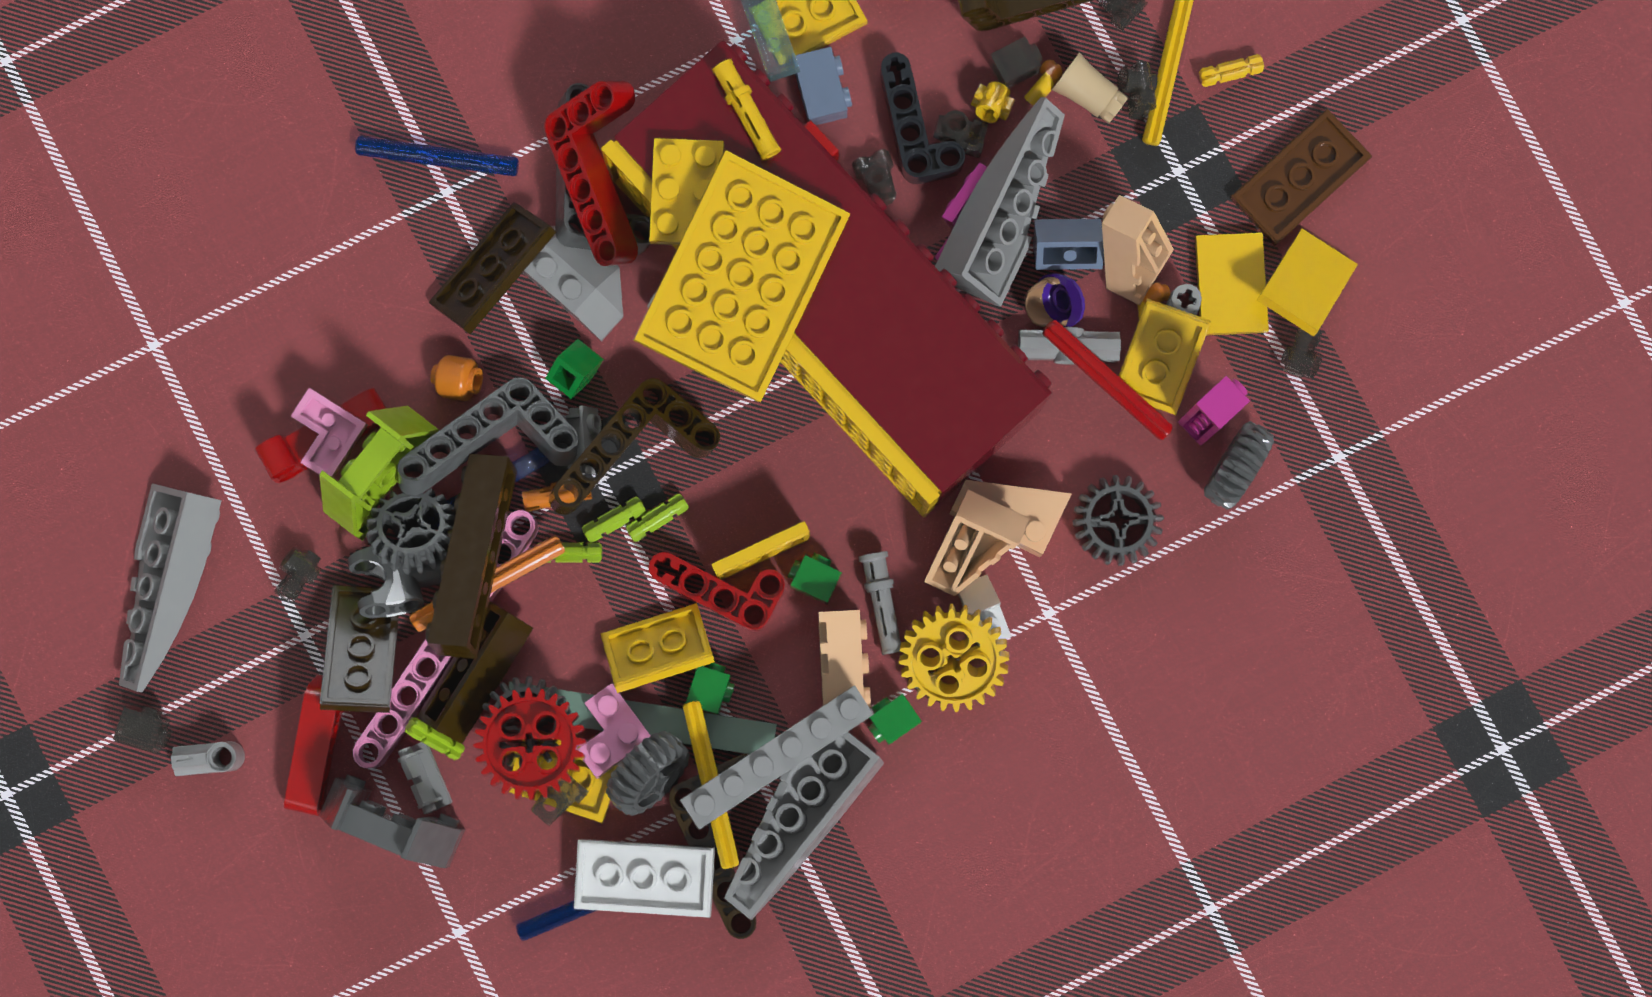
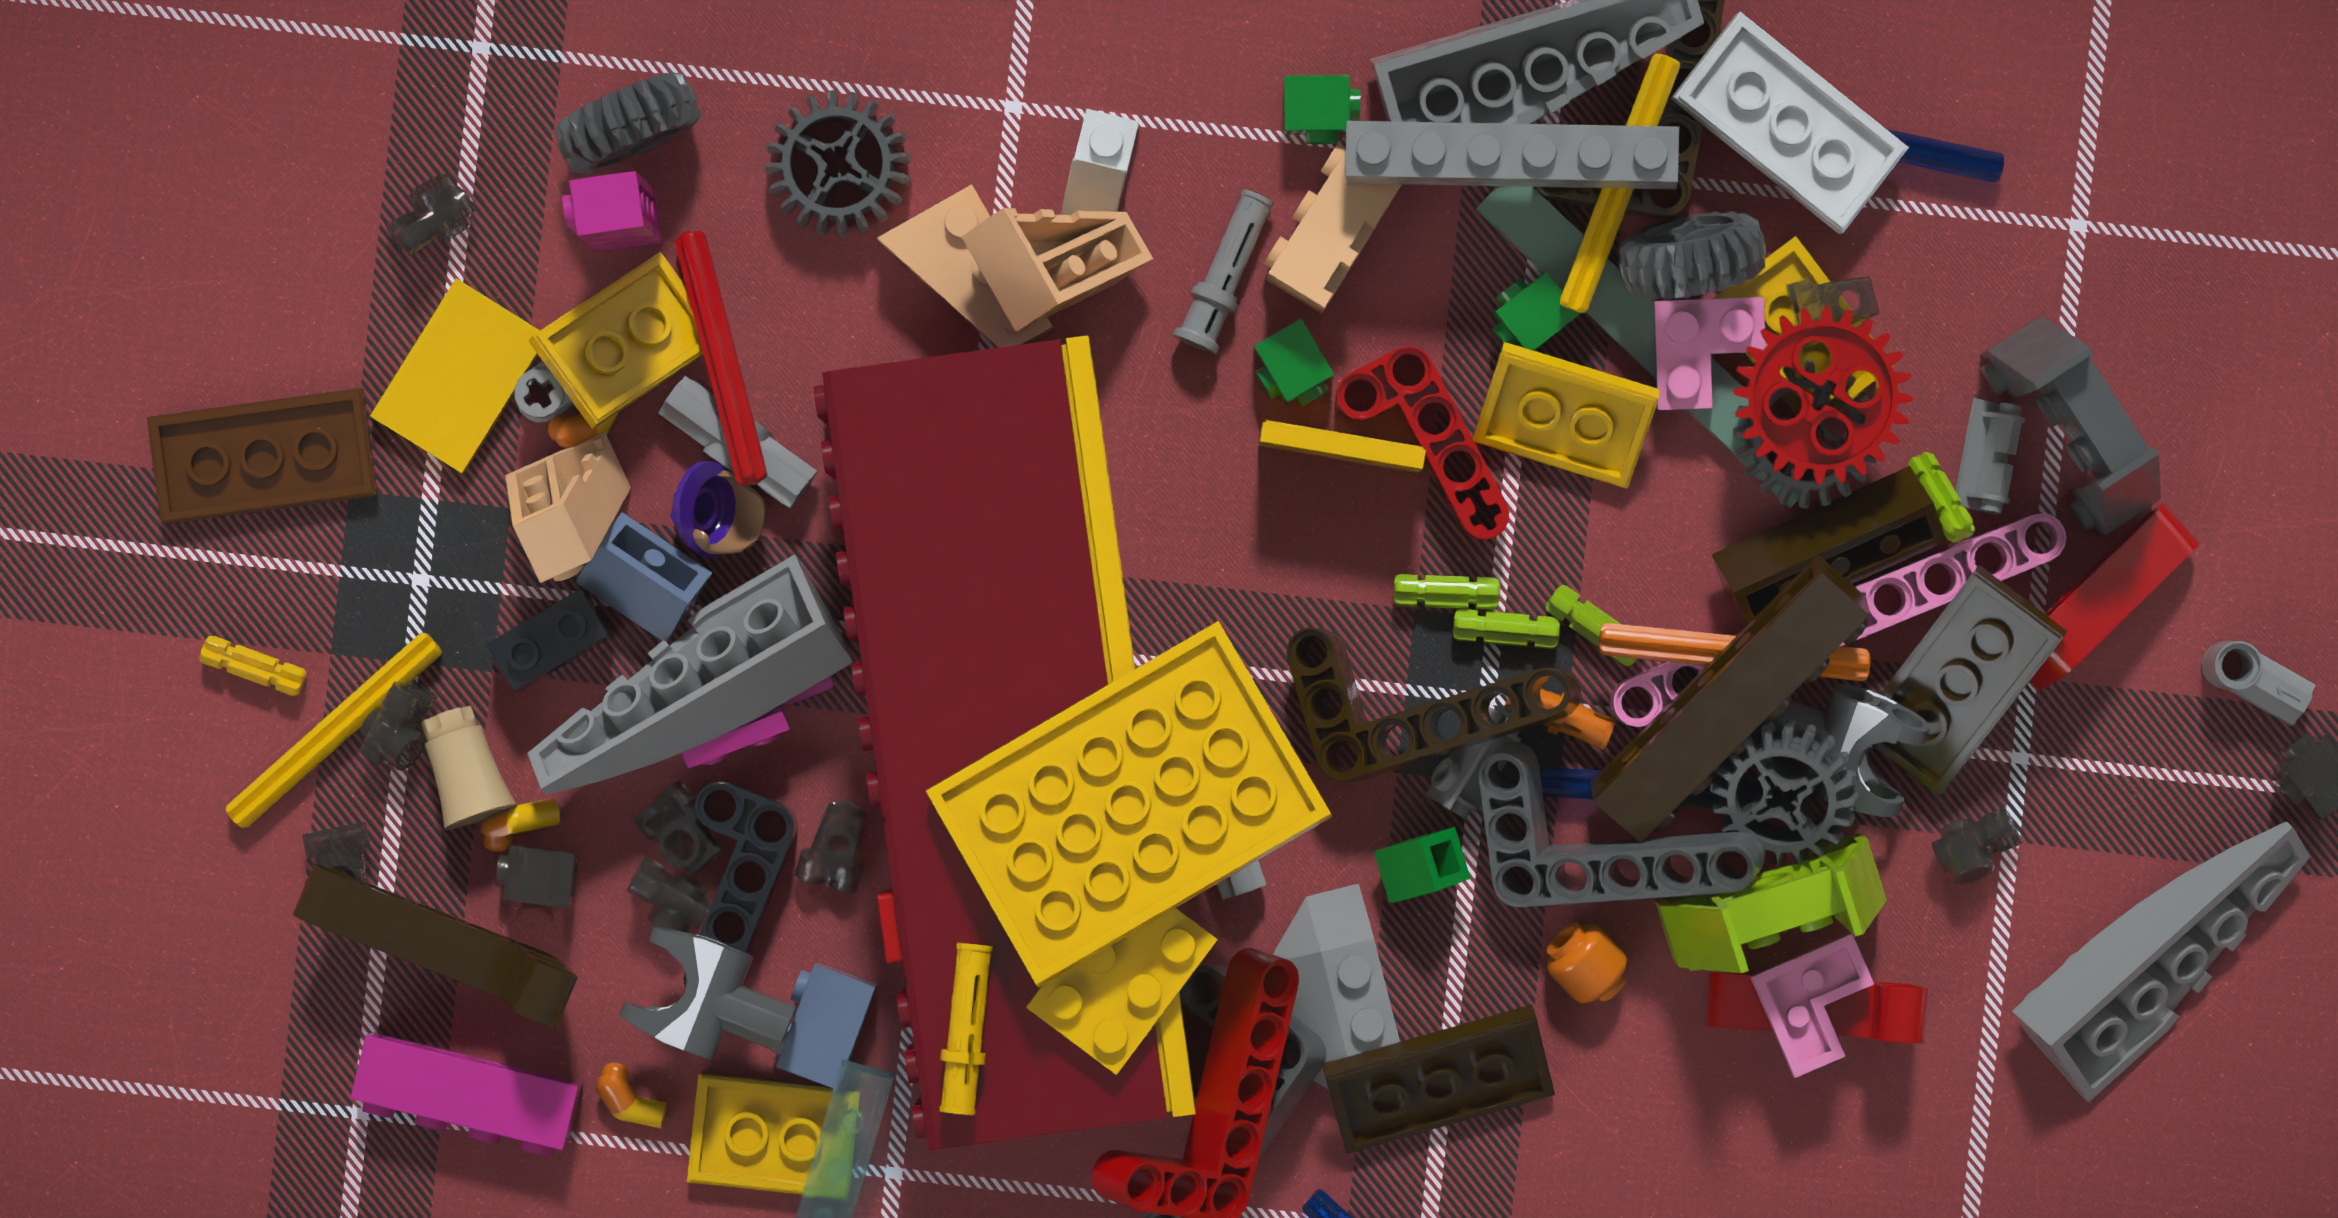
camera: 140 degrees left, 5 degrees up
yellow gear [899,604,1009,712] -> none
yellow gear [971,81,1015,123] -> none
yellow tile [1257,229,1358,337] -> none
none -> black brick [486,589,614,691]
none -> dark grey connector [619,926,796,1060]
none -> clear smoke plate [626,855,713,933]

